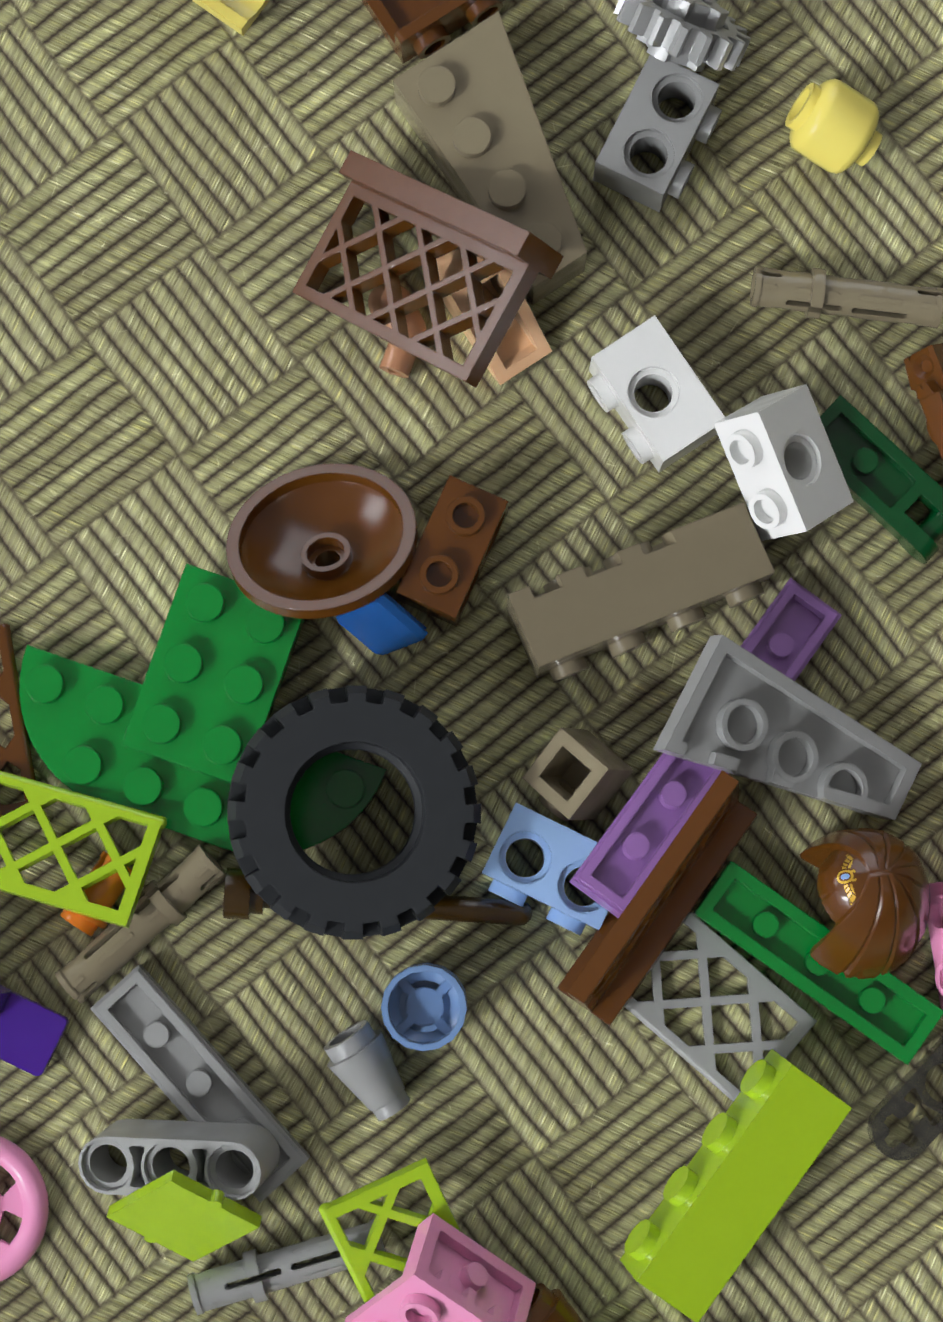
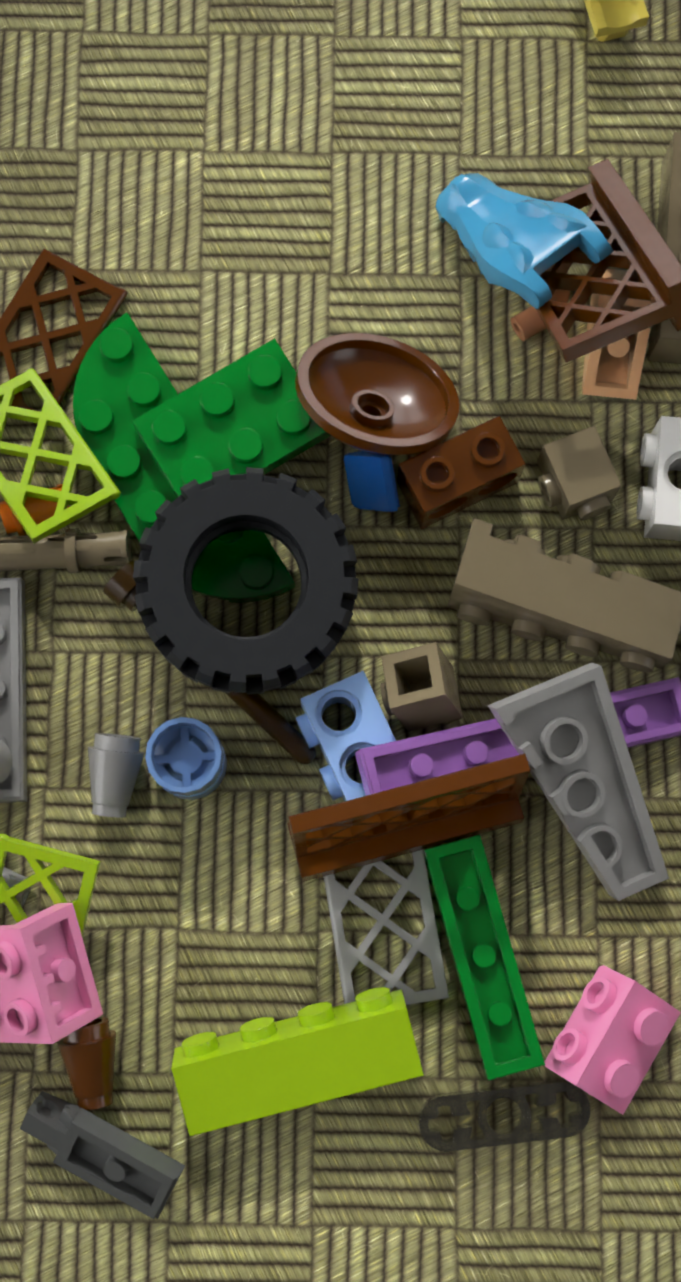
camera: 35 degrees right, 5 degrees down
reddish brown hair [800,828,930,979] -> none
none -> dark azure animal [435,173,613,309]
none -> dark tan brick [537,425,622,520]

